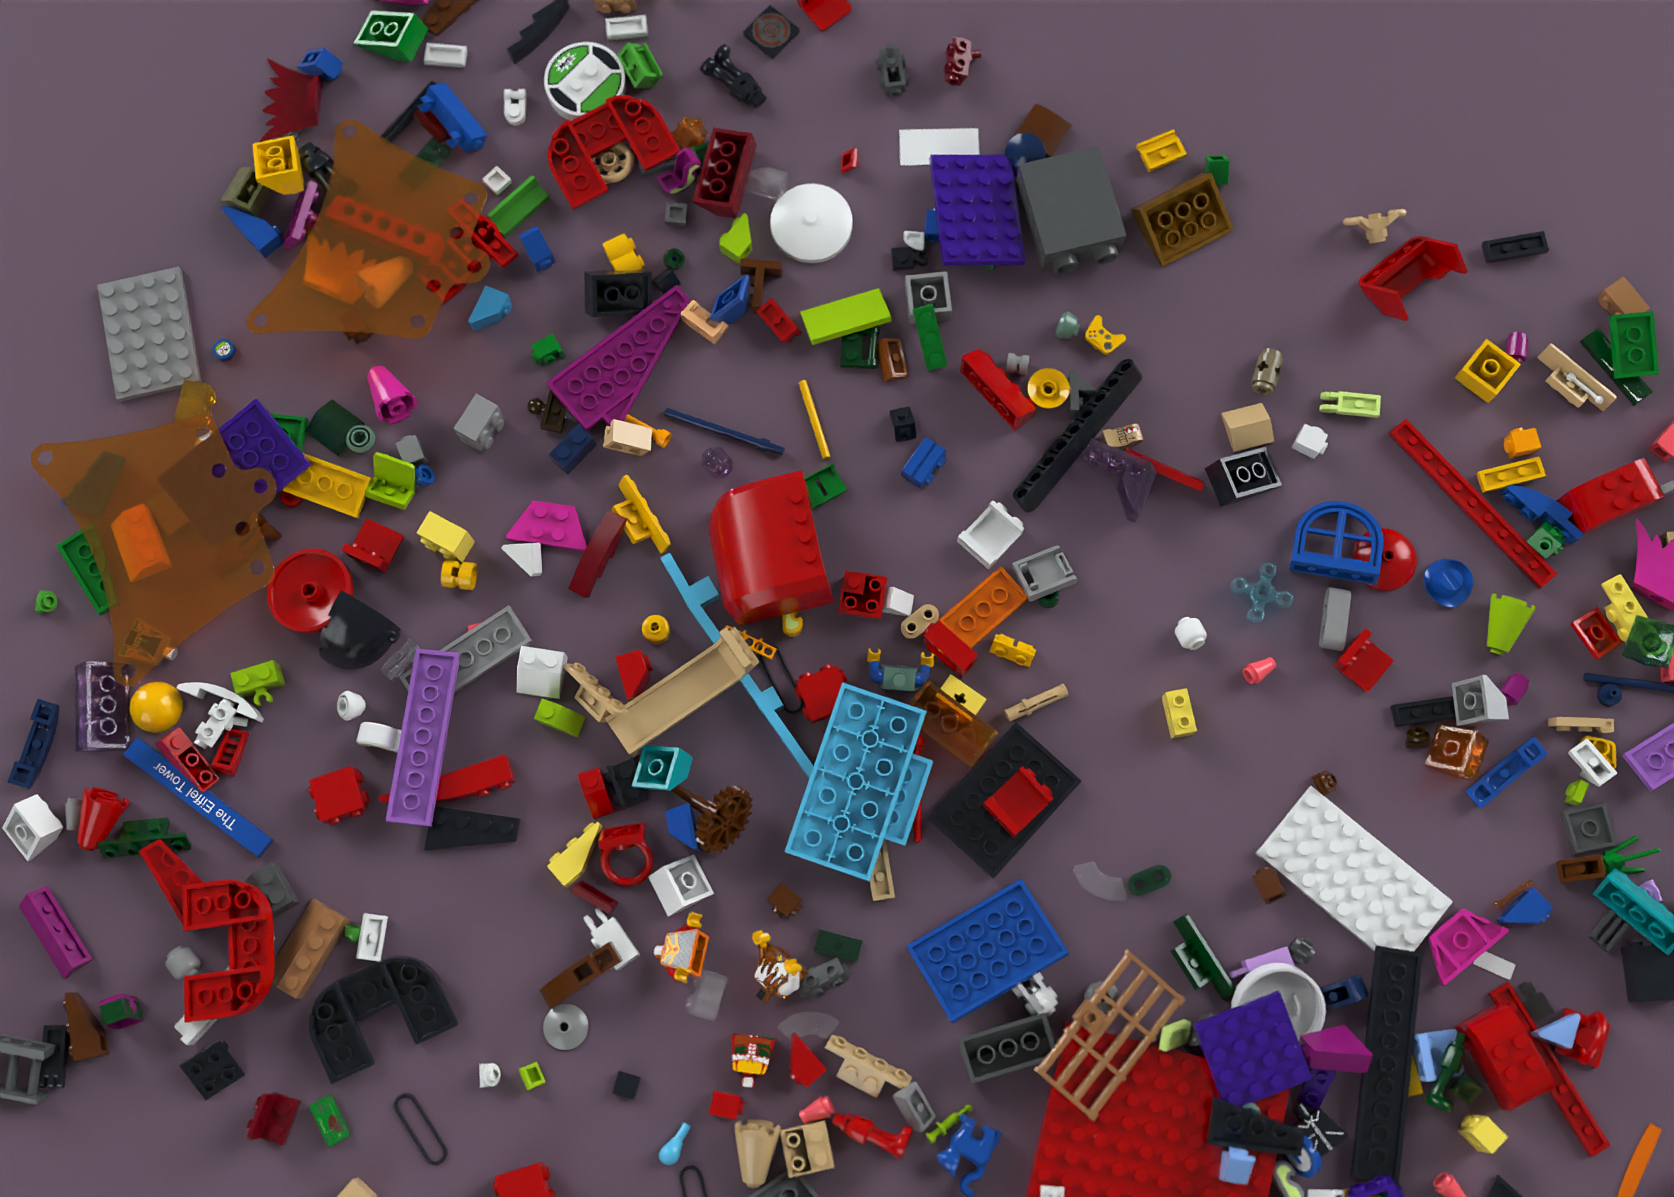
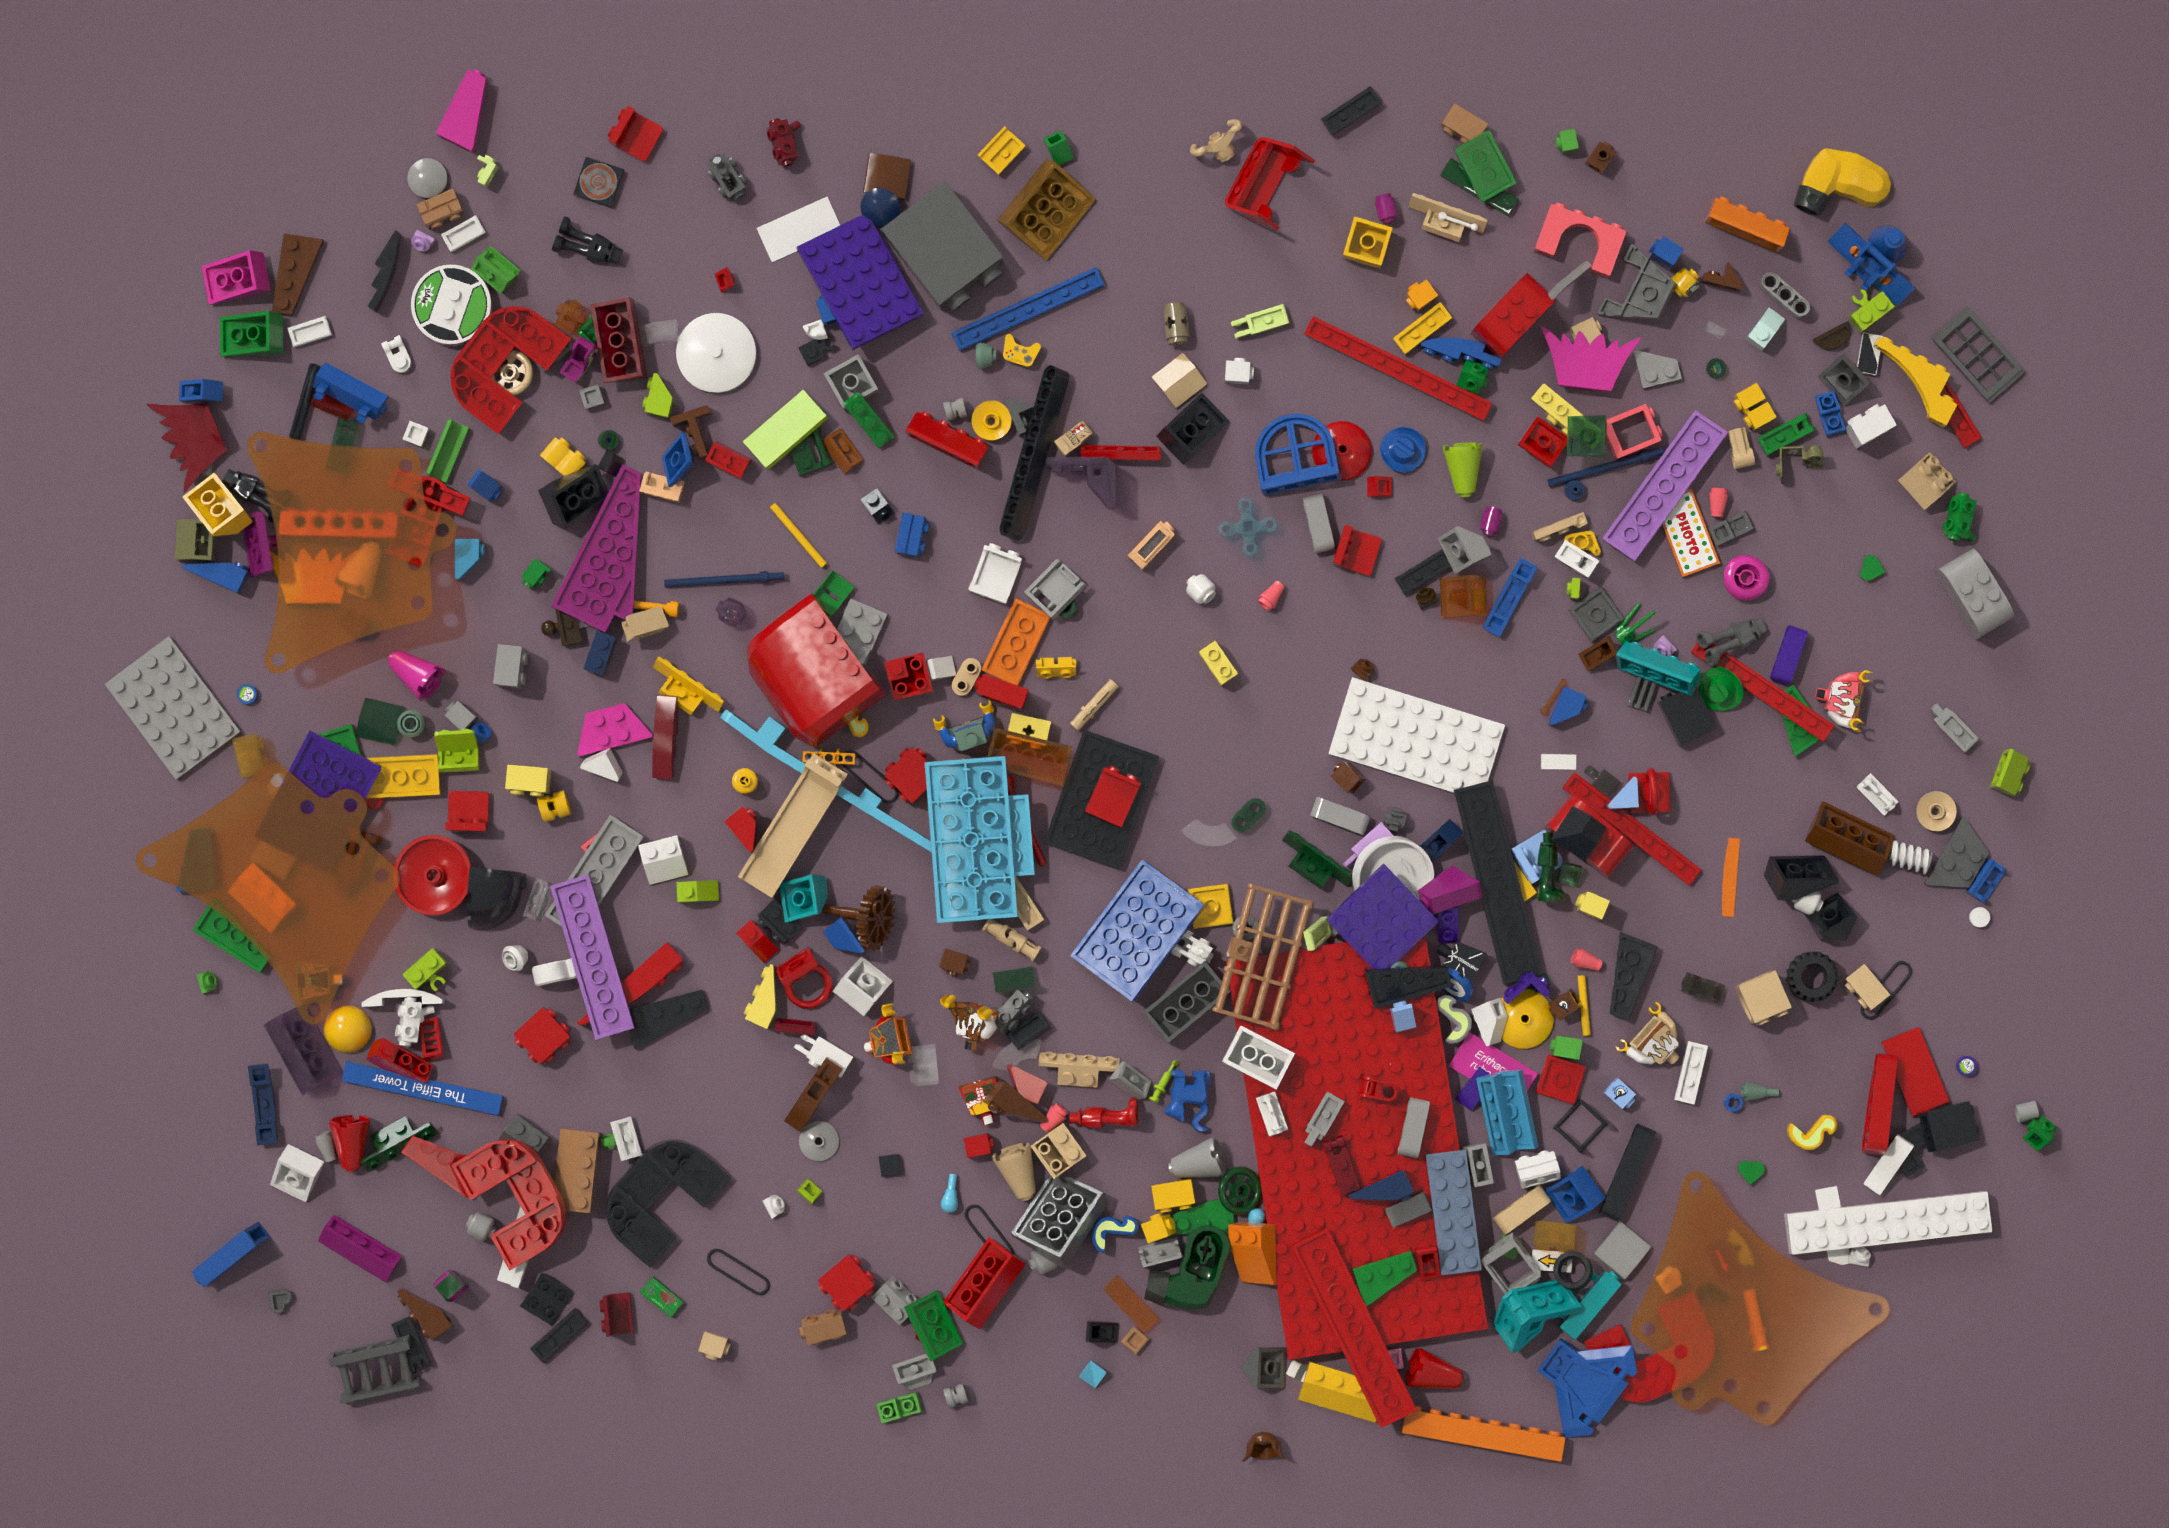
camera: 25 degrees left, 10 degrees up
tan bracket [563,663,630,723] -> none
dark pink wing [1428,908,1509,986] -> none
none -> lavender plate [411,230,435,252]
none -> black tile [530,1308,589,1363]
none -> light grey bracket [837,598,887,668]
none -> blue tile [951,267,1105,351]
none -> tan piece [982,919,1042,962]
none -> reddish brown slope [983,1081,1048,1123]
none -> black tile [1006,1011,1051,1051]
none -> light nougat window [1127,521,1175,571]
none -> yellow tile [1188,884,1233,929]
none -> white brick [1222,1026,1295,1089]
none -> light grey beam [1310,797,1371,836]
none -> red slope [1367,476,1392,497]
none -> black slope [1551,806,1607,862]

